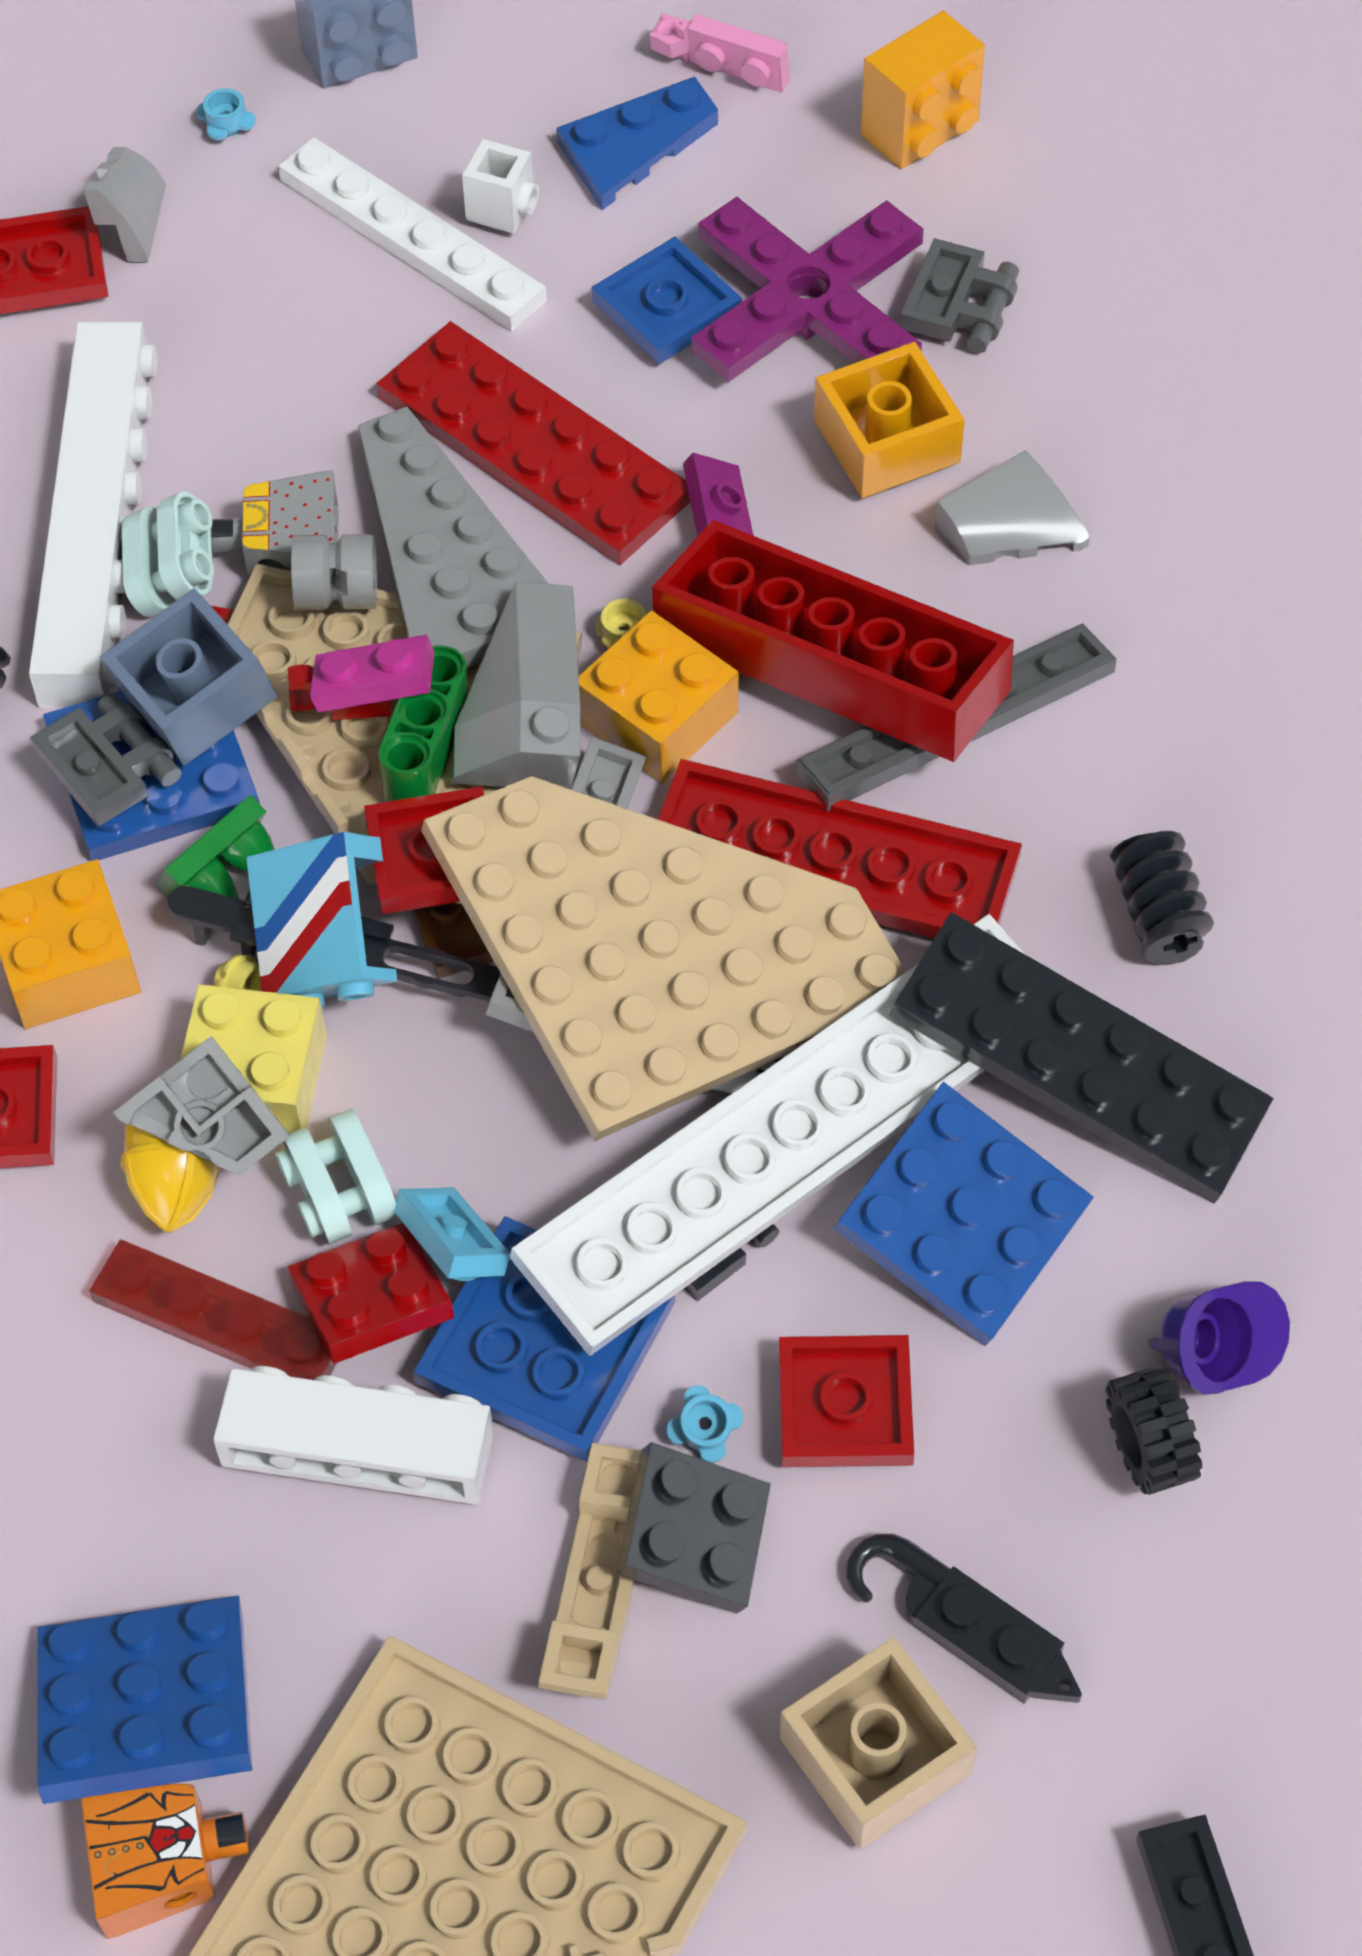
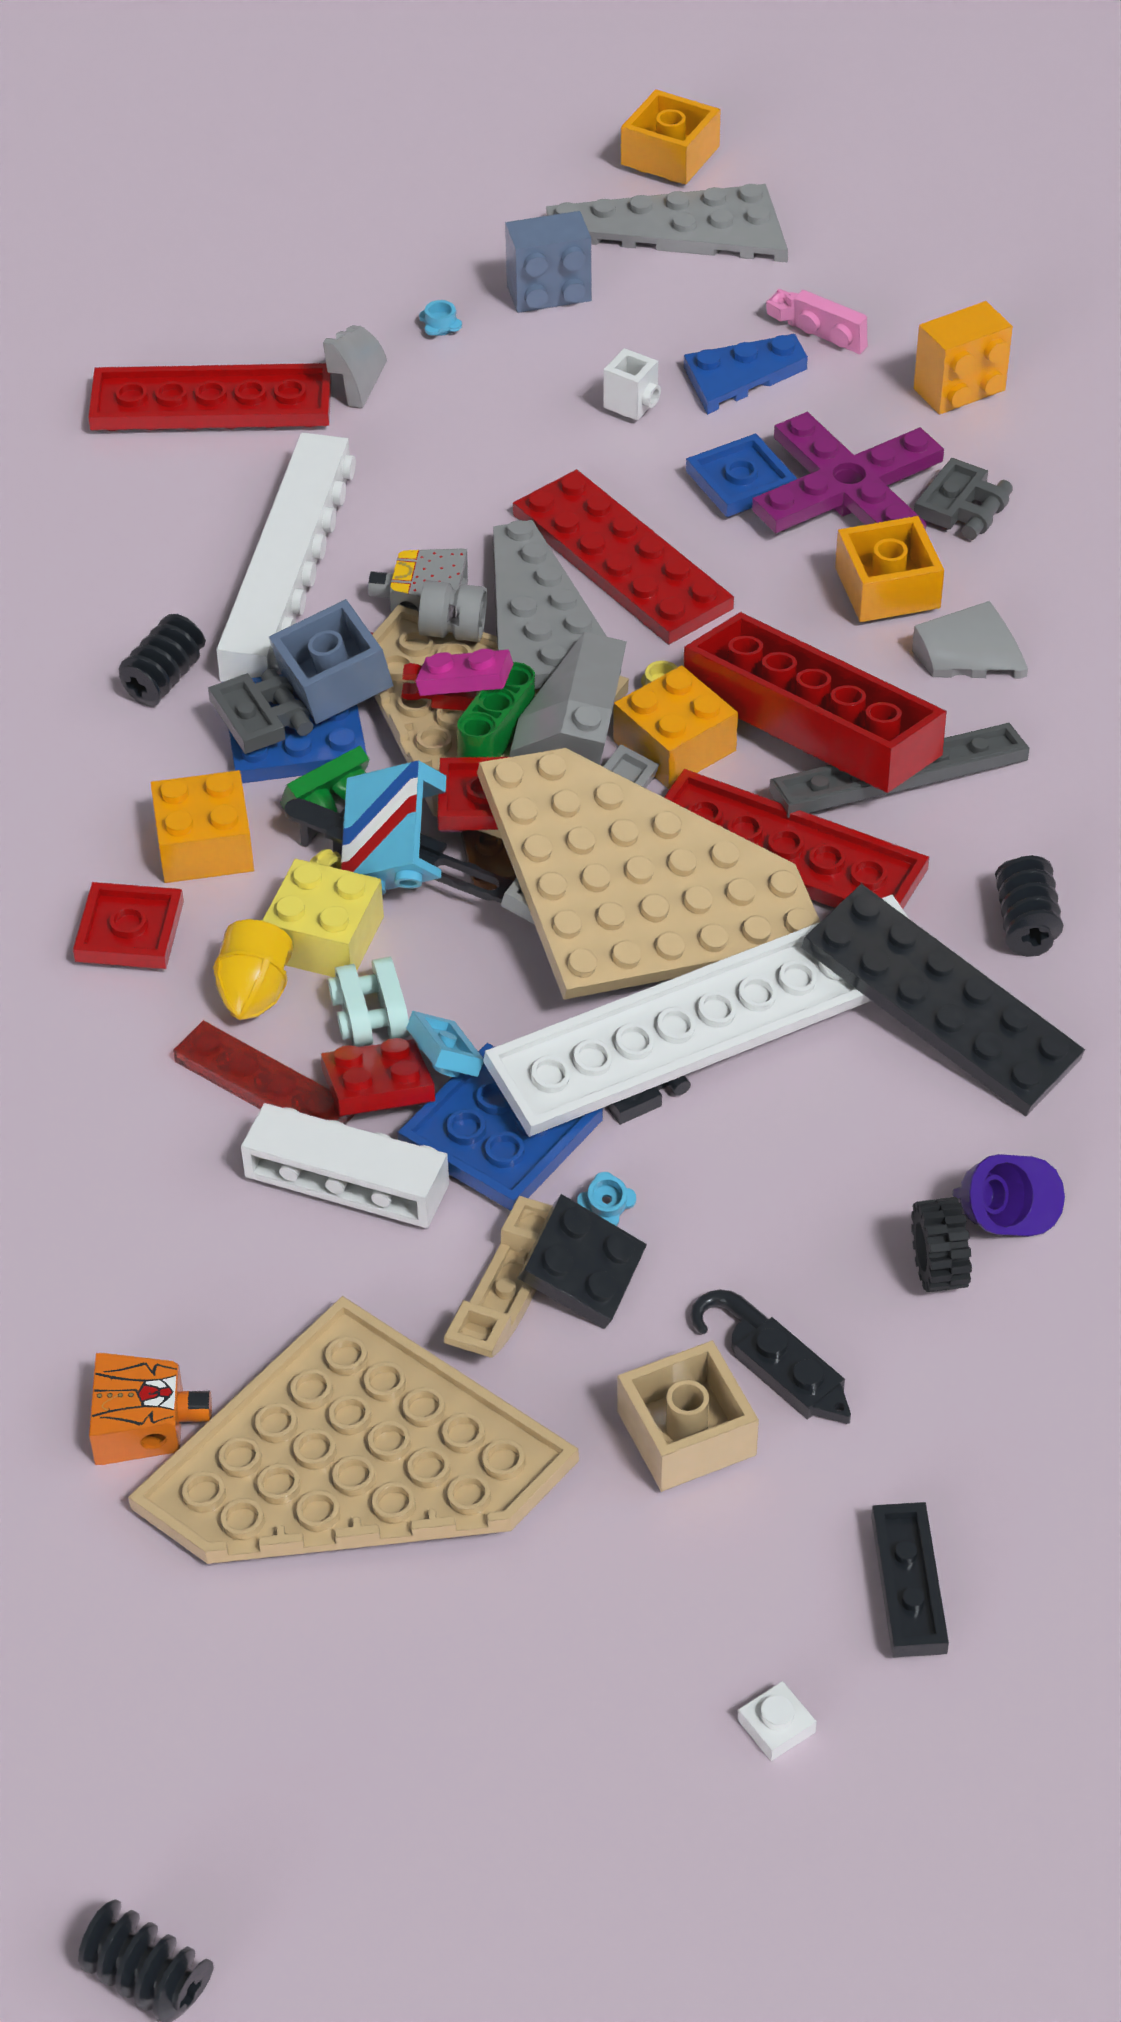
camera: 10 degrees right, 10 degrees down
blue plate [38,1595,253,1804] -> none
light grey slope [113,1036,290,1176] -> none
light aqua brick [122,491,214,617] -> none
white plate [278,137,547,332] -> none
magenta plate [682,452,754,536] -> none
red plate [779,1335,914,1467] -> none
blue plate [832,1081,1094,1346] -> none

